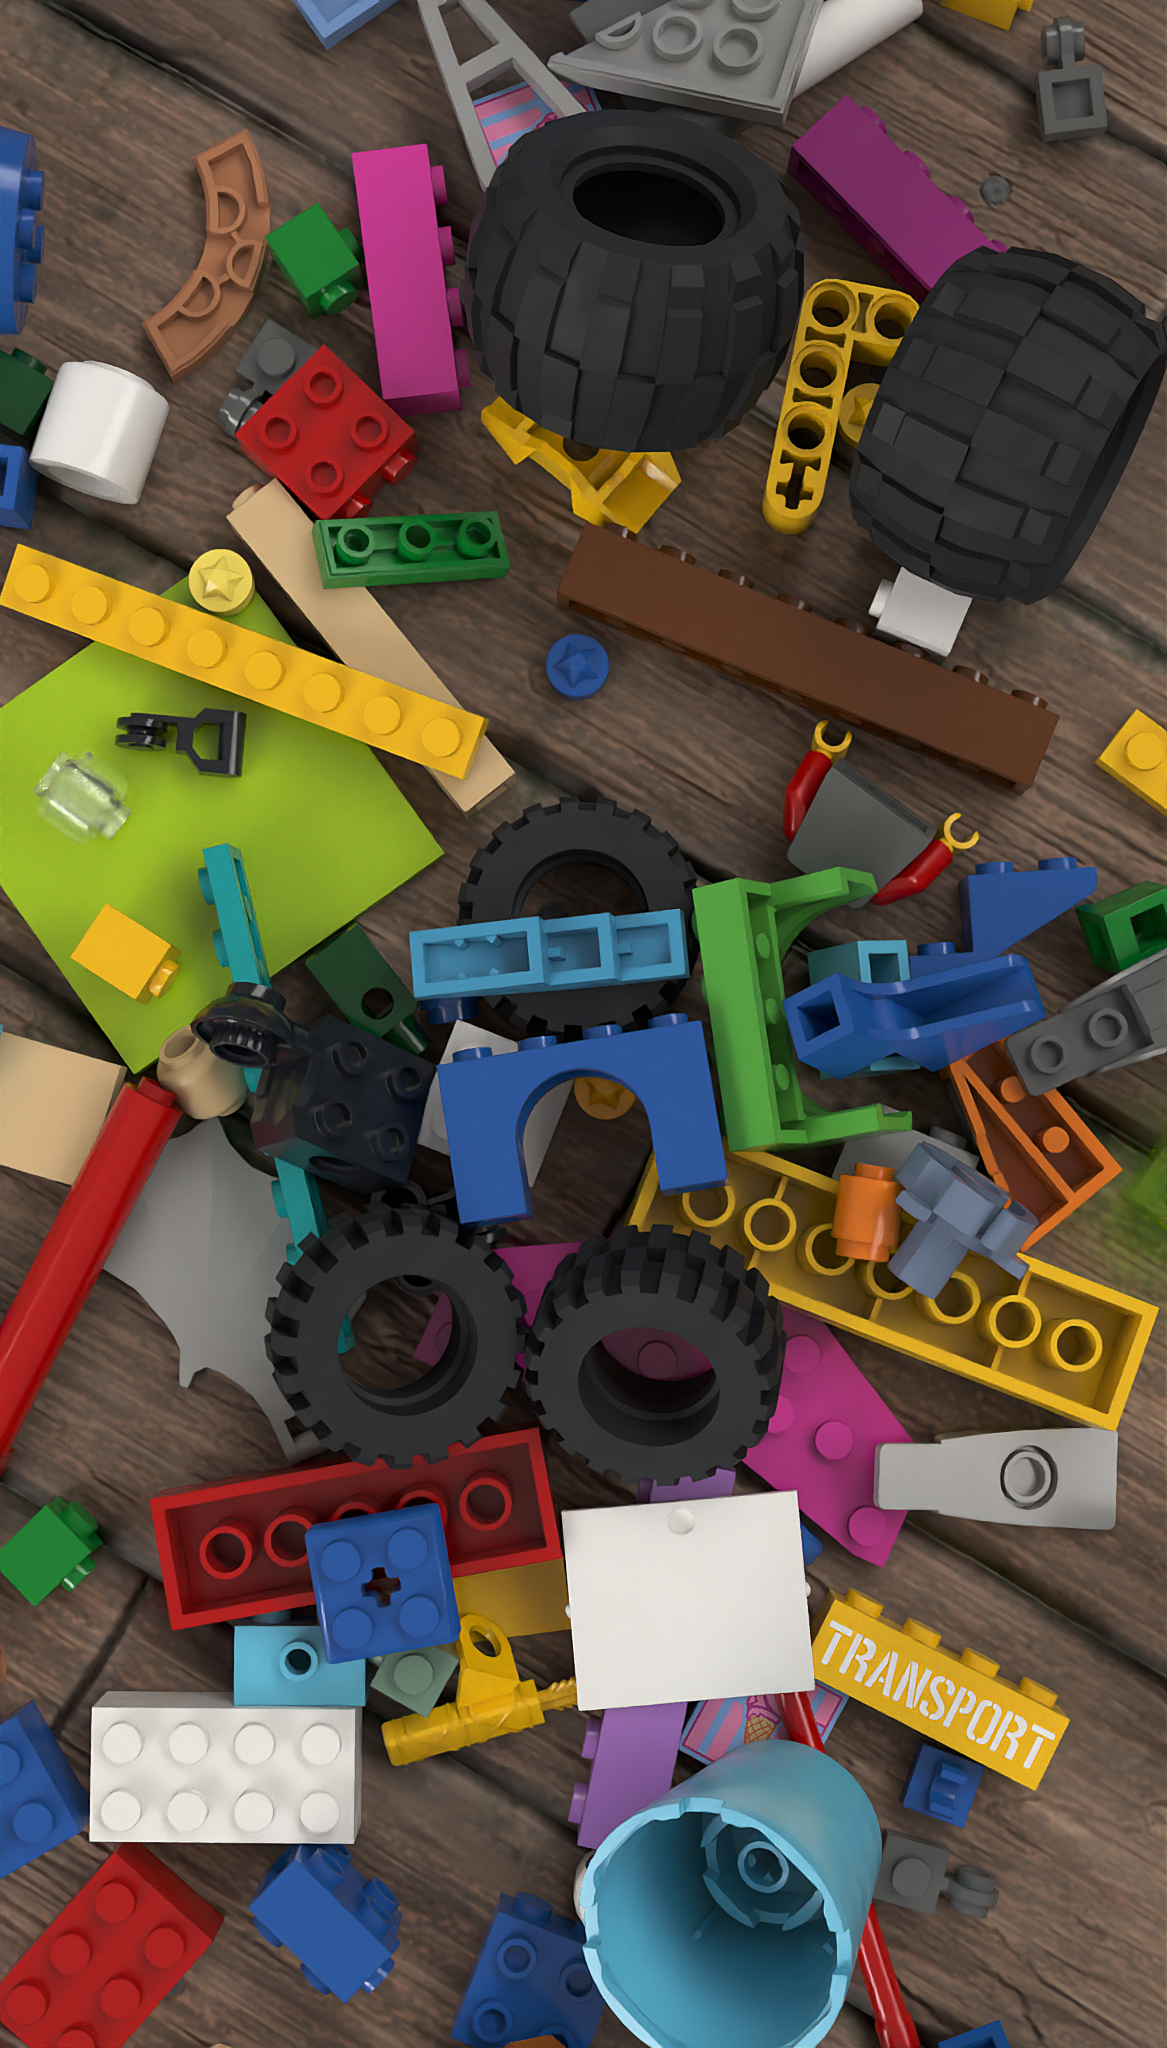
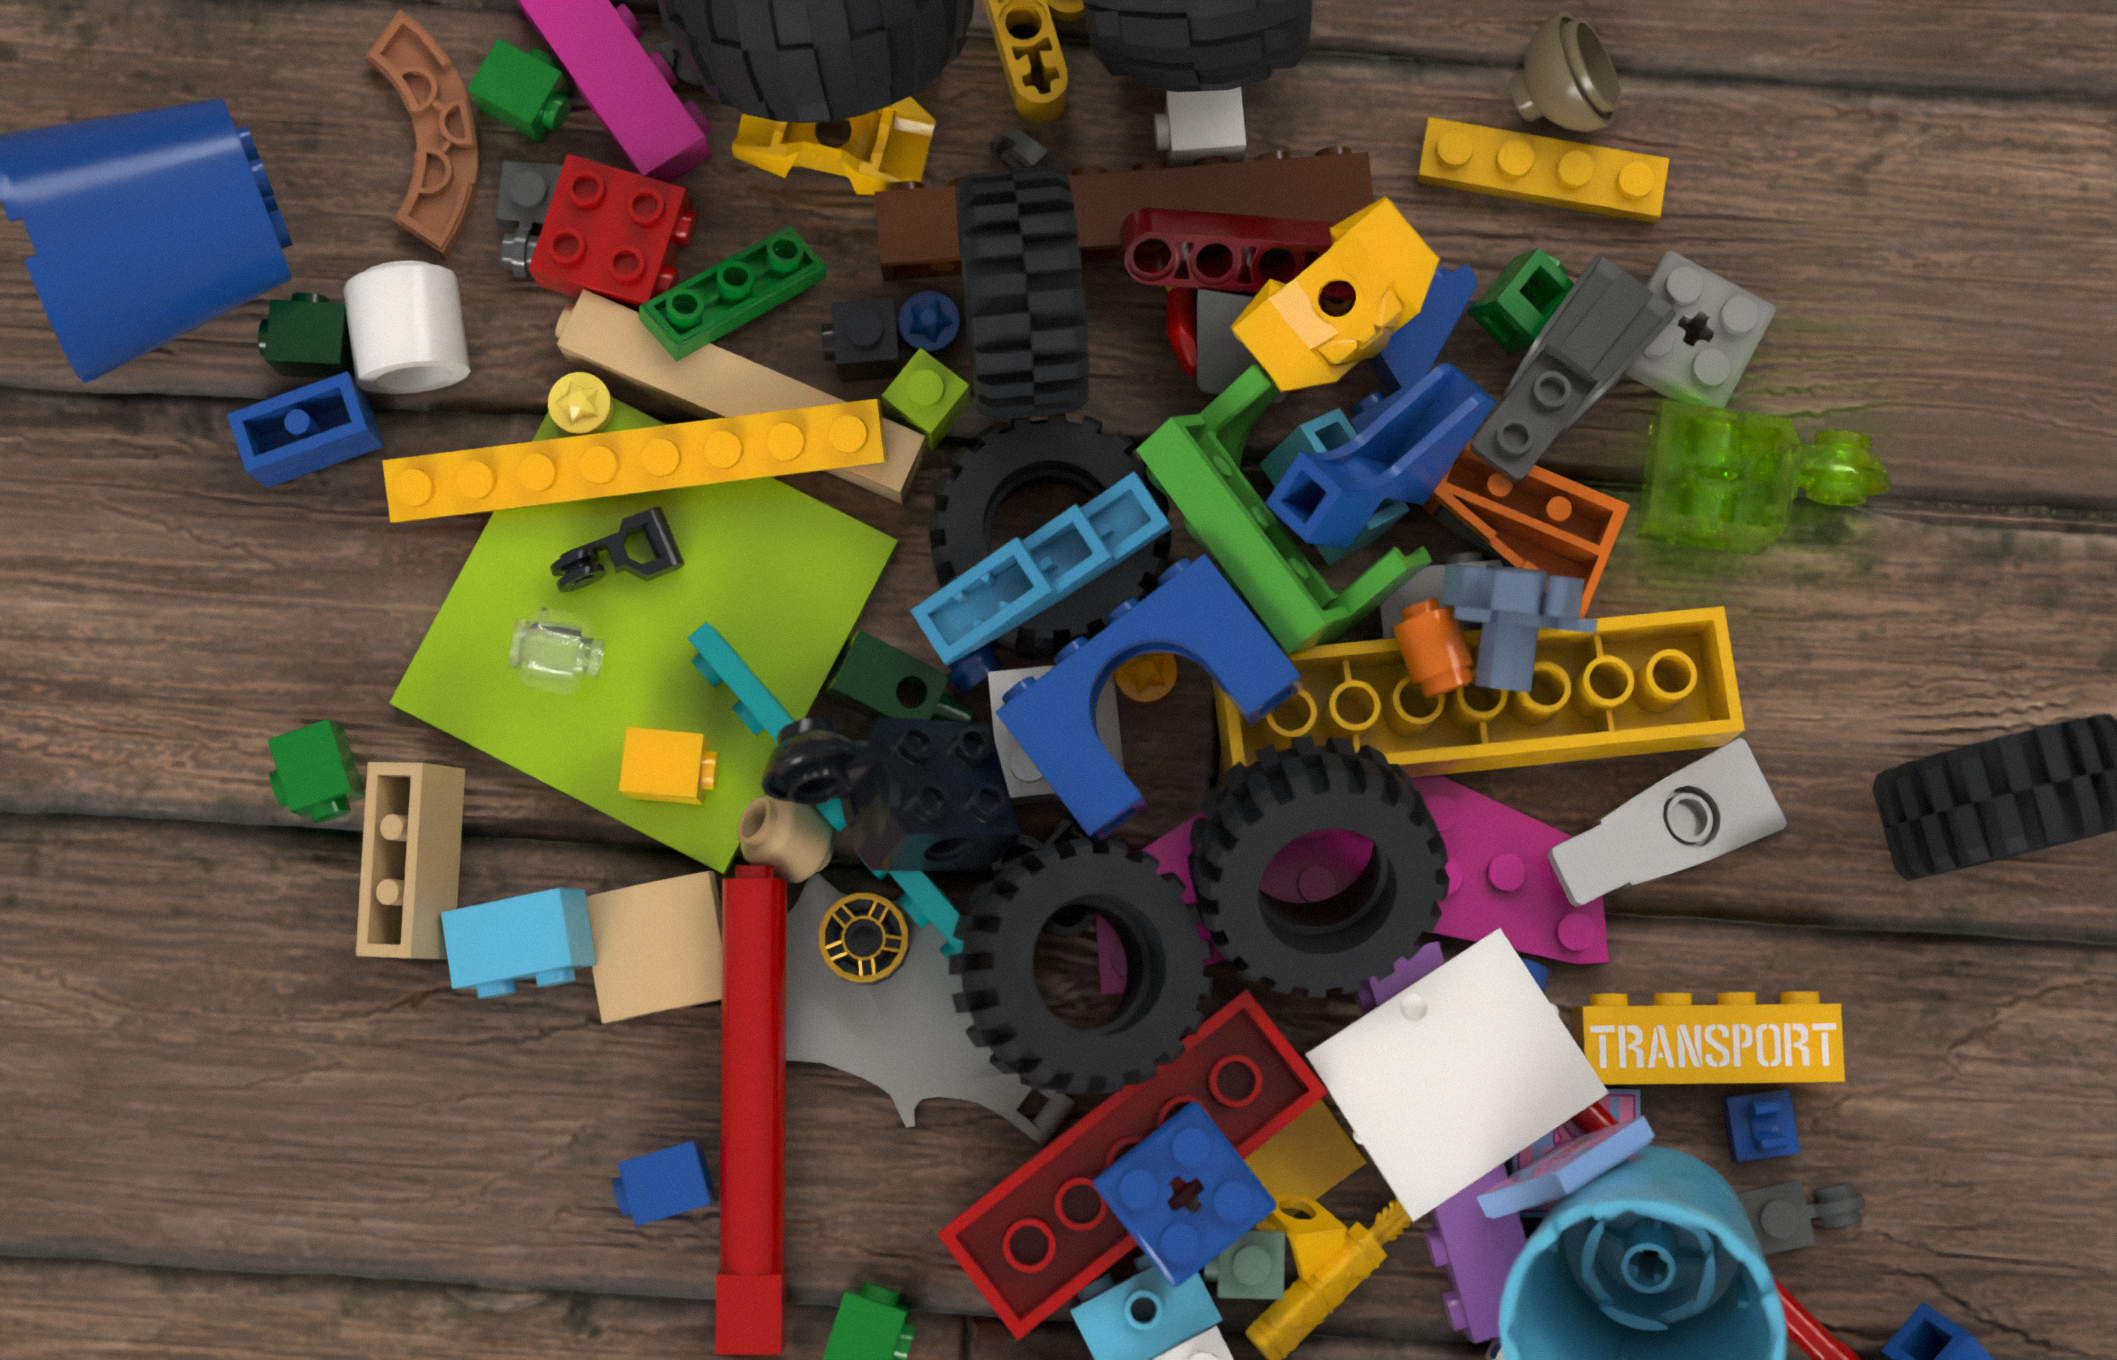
camera: 35 degrees left, 5 degrees down
none -> wheel [819,893,910,986]
none -> black brick [821,298,902,383]
none -> lime brick [881,348,971,451]
none -> black tyre [955,166,1089,421]
none -> dark grey tile [989,126,1048,170]
none -> dark red beam [1119,208,1356,300]
none -> yellow piece [1230,196,1440,392]
none -> light blue tile [1476,1115,1655,1219]

